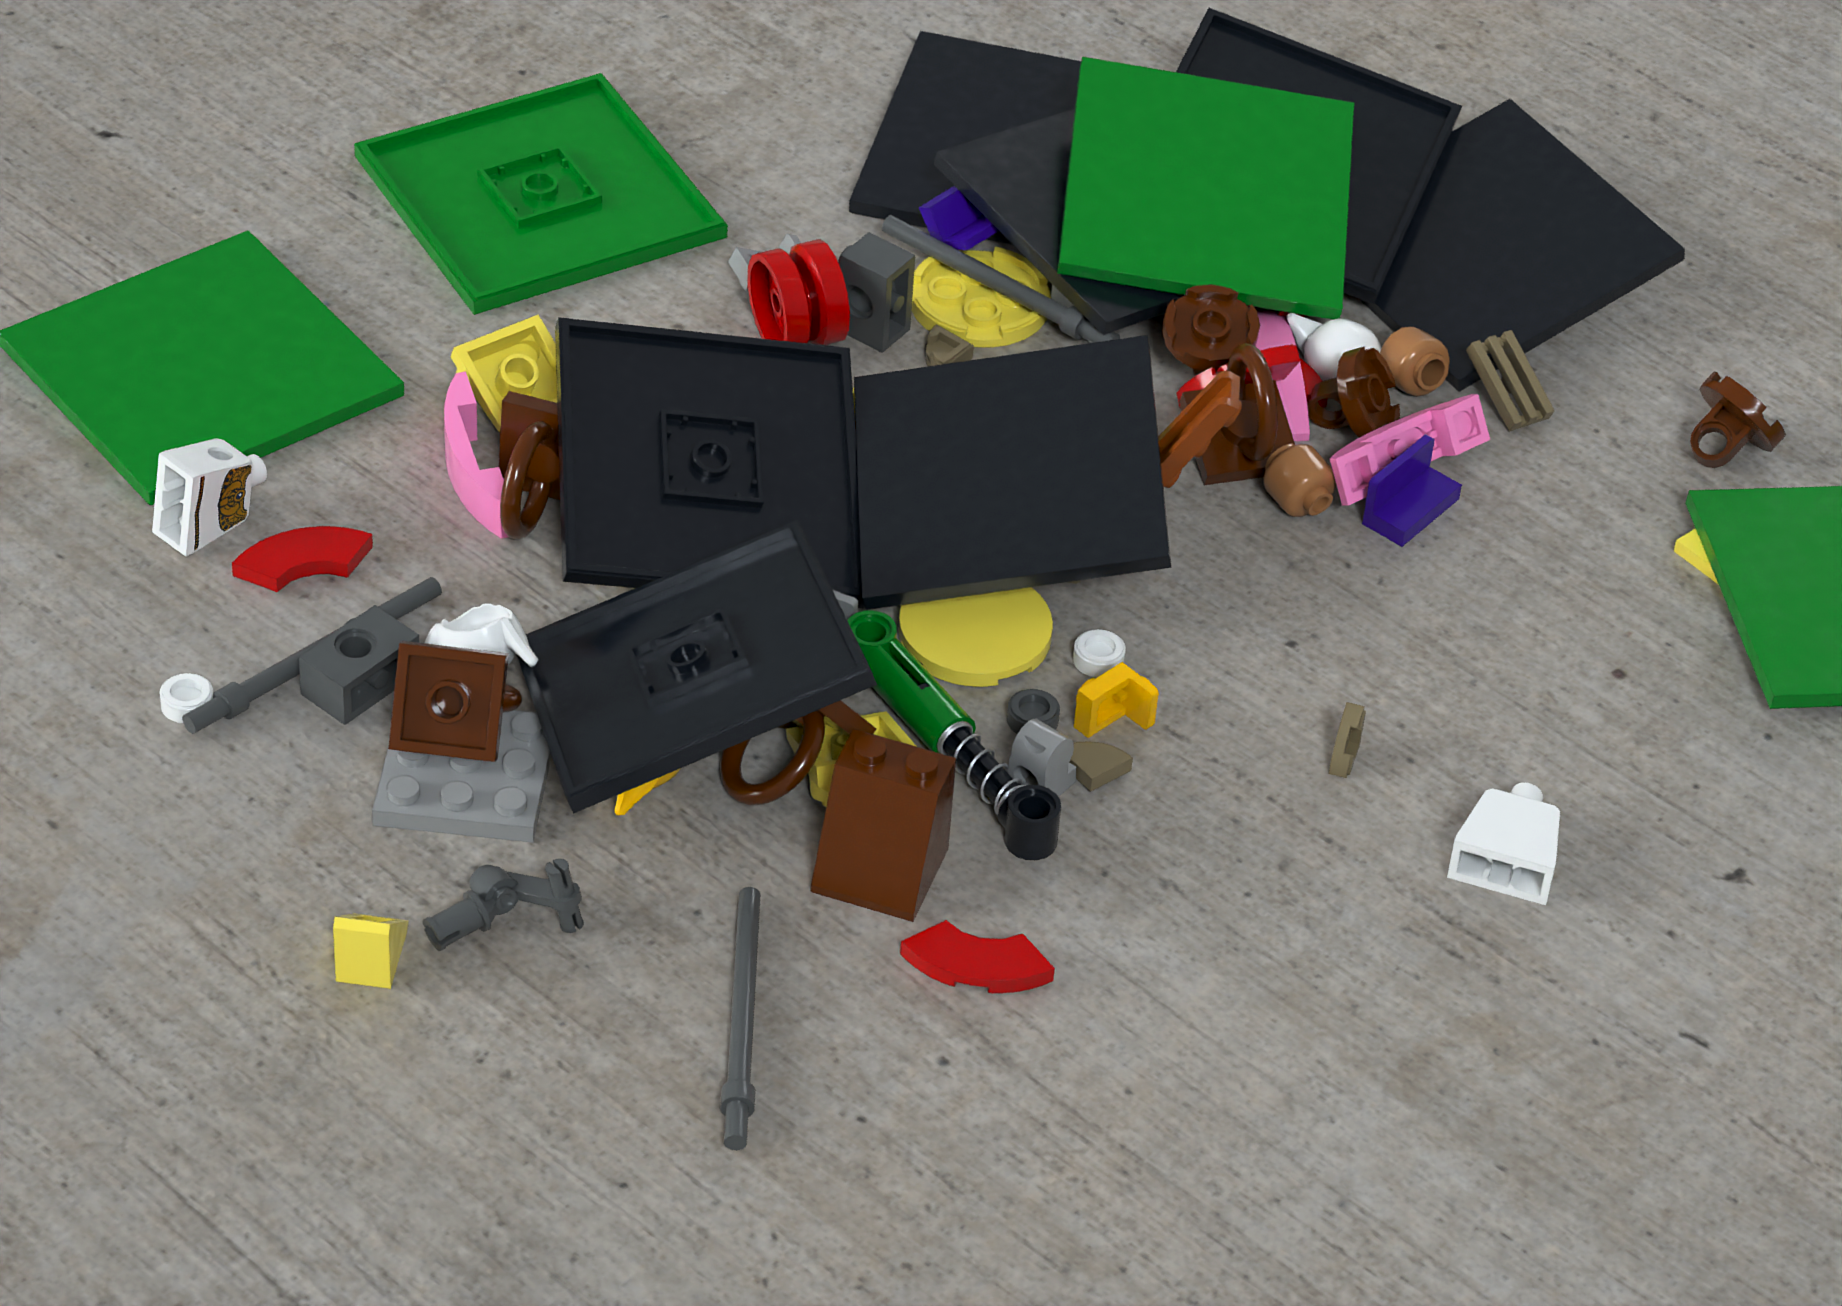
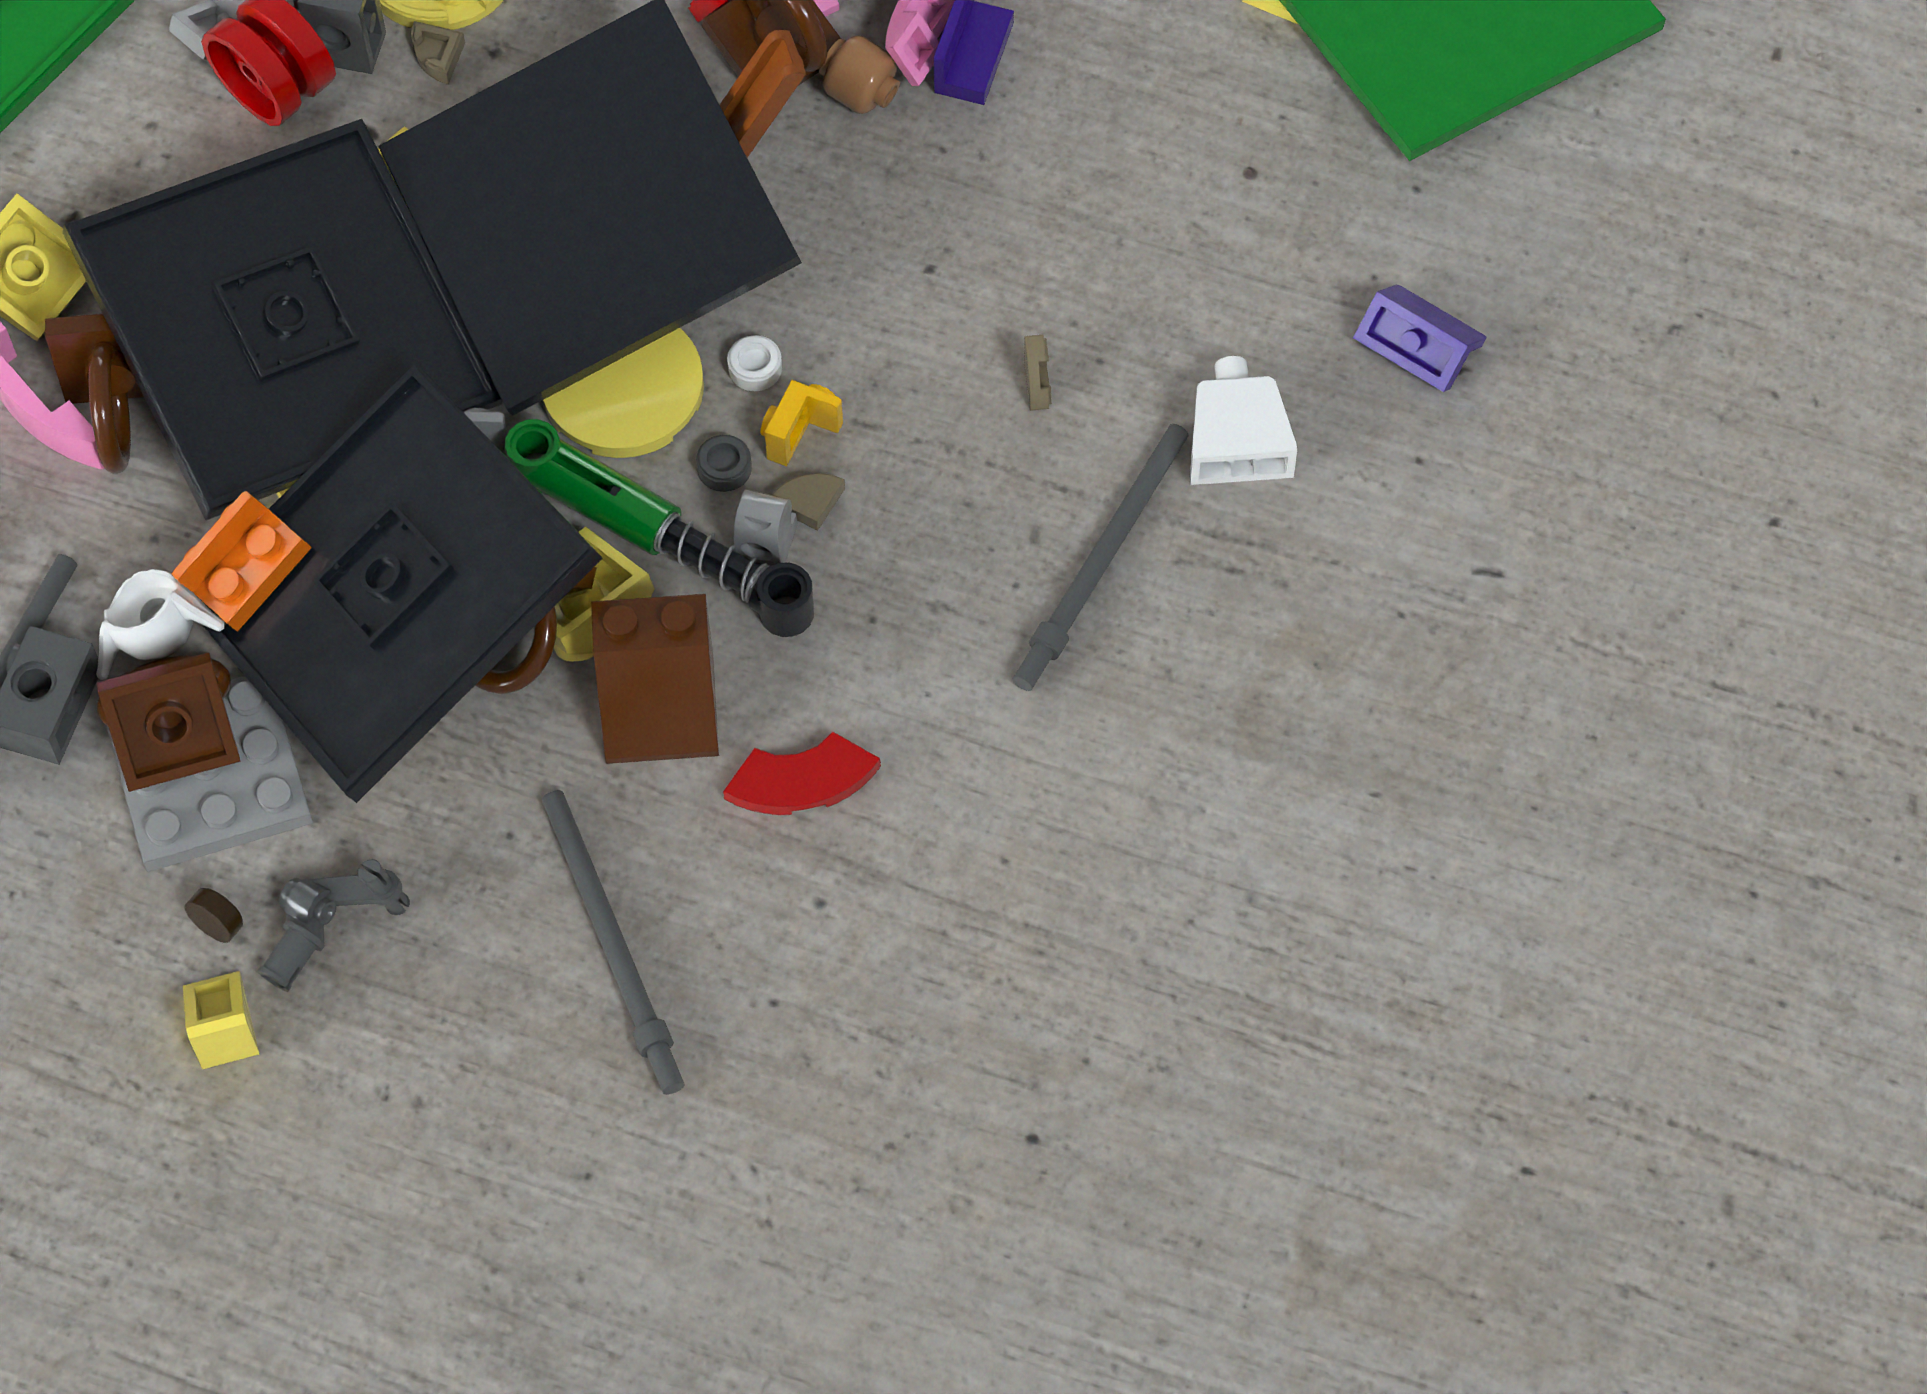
camera: 20 degrees left, 20 degrees up
none -> orange bracket [172,491,312,632]
none -> dark brown tile [185,888,243,943]
none -> dark grey bar [1012,424,1189,691]
none -> panel [1353,284,1487,392]

